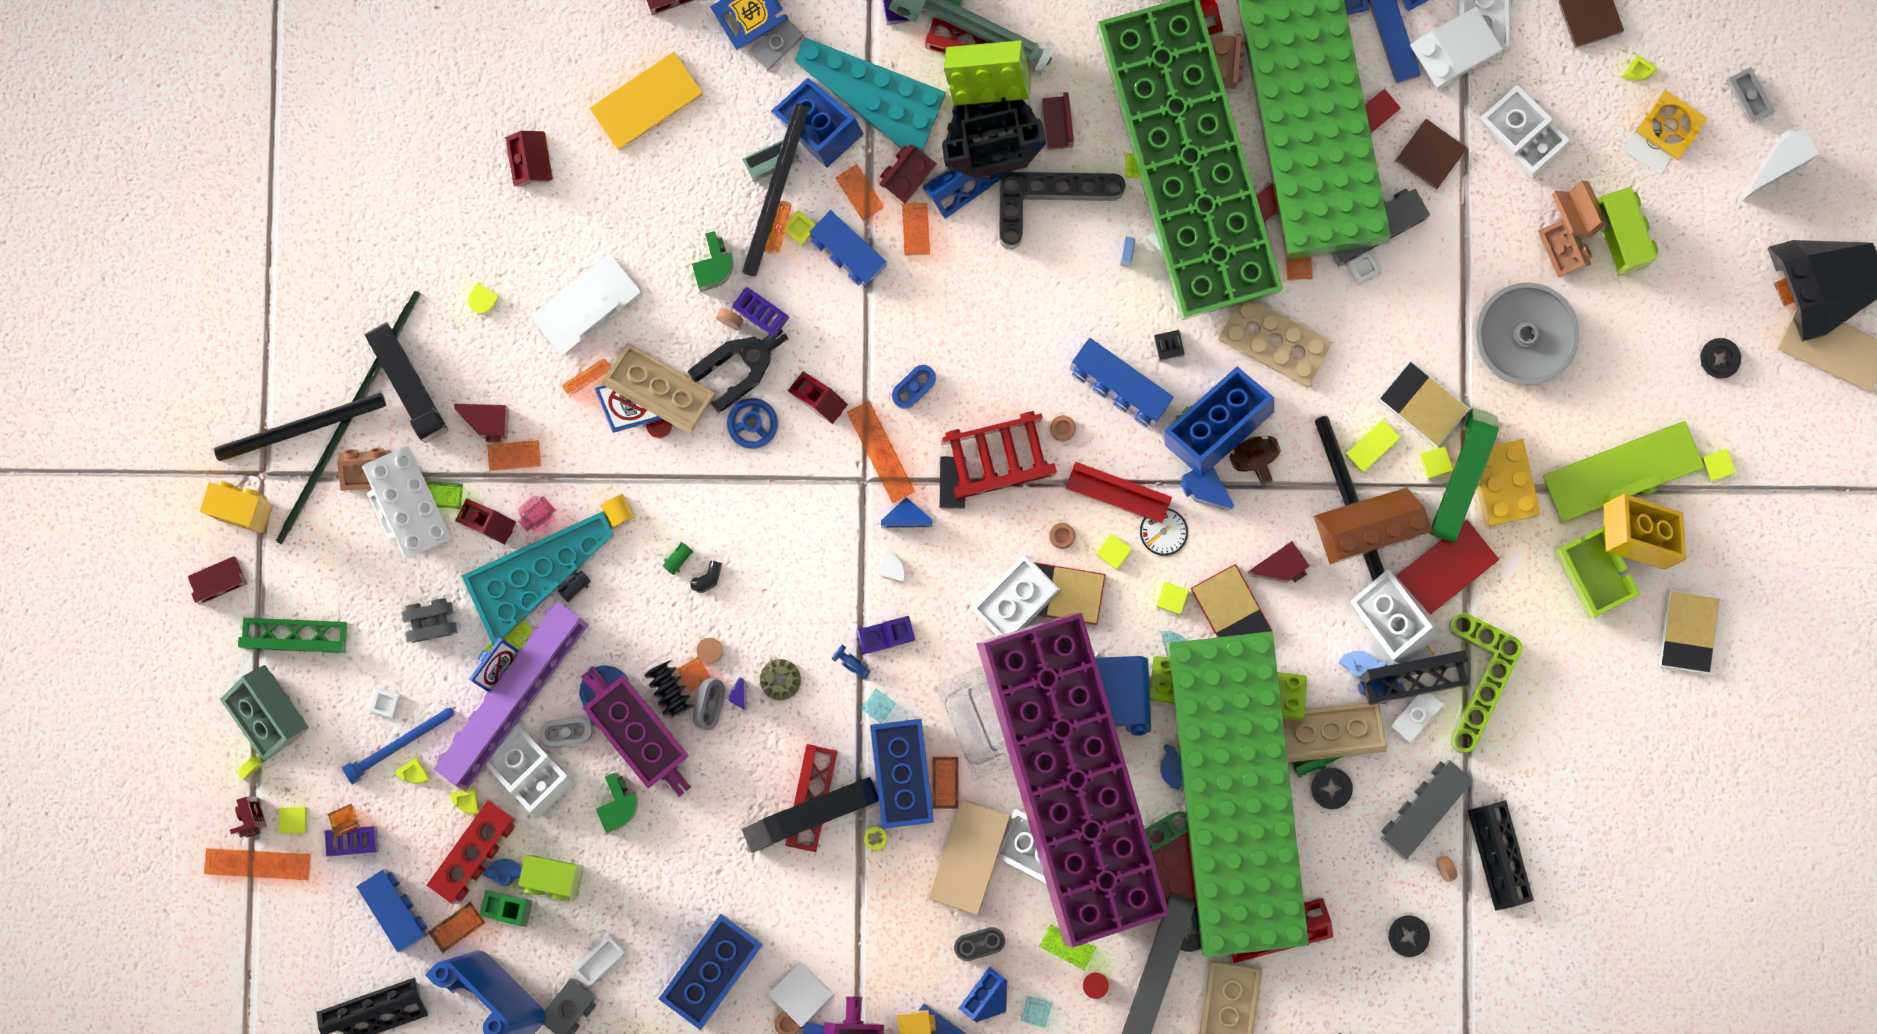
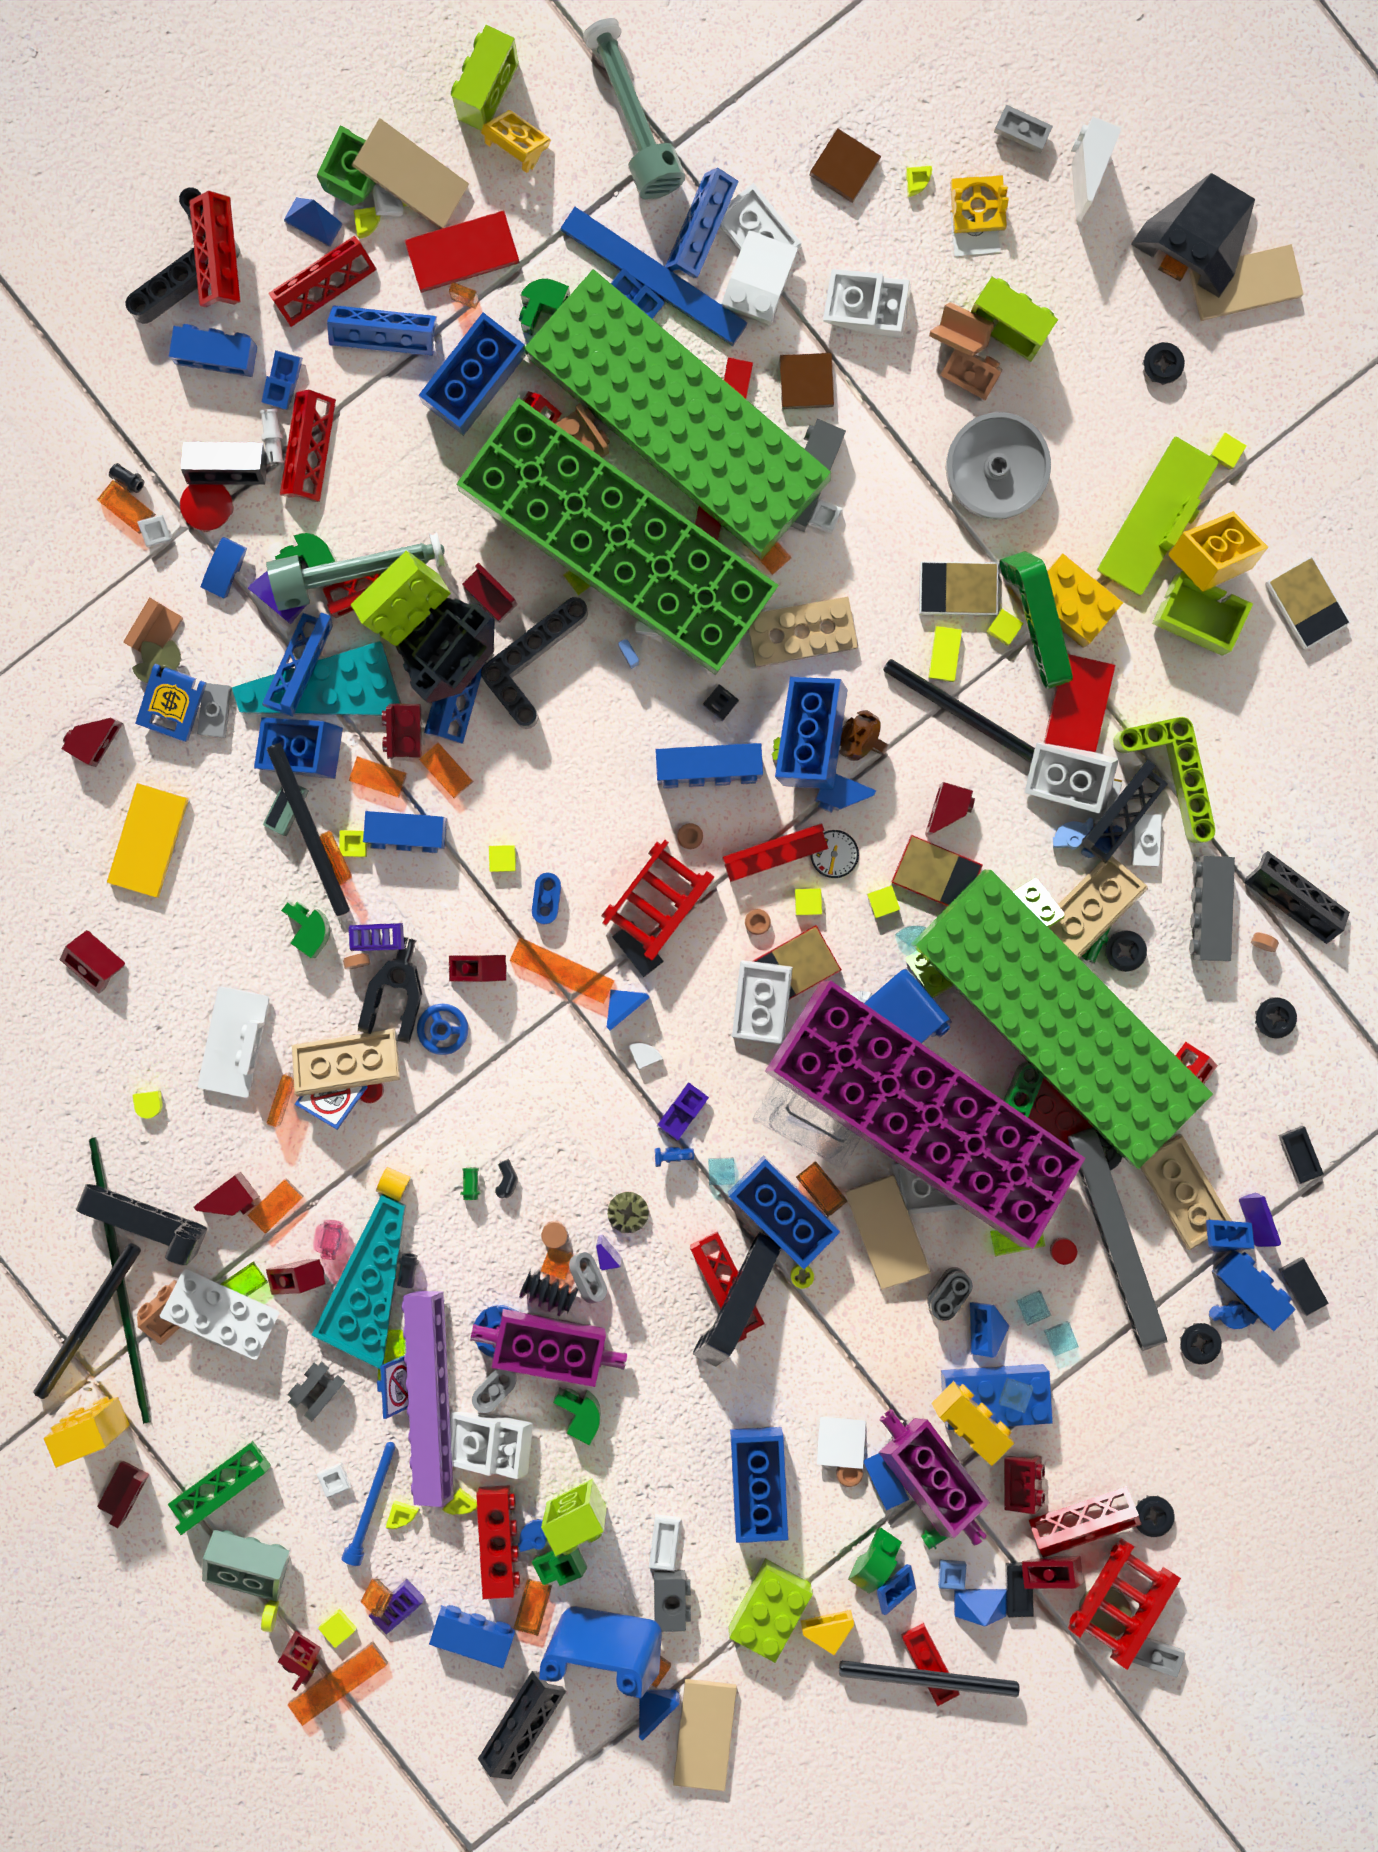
camera: 35 degrees left, 5 degrees up
blue piece [1160,744,1182,790] -> none
dark orange slope [1313,487,1432,565] -> none
none -> blue fence [262,612,333,717]
none -> neon yellow tile [489,845,516,872]

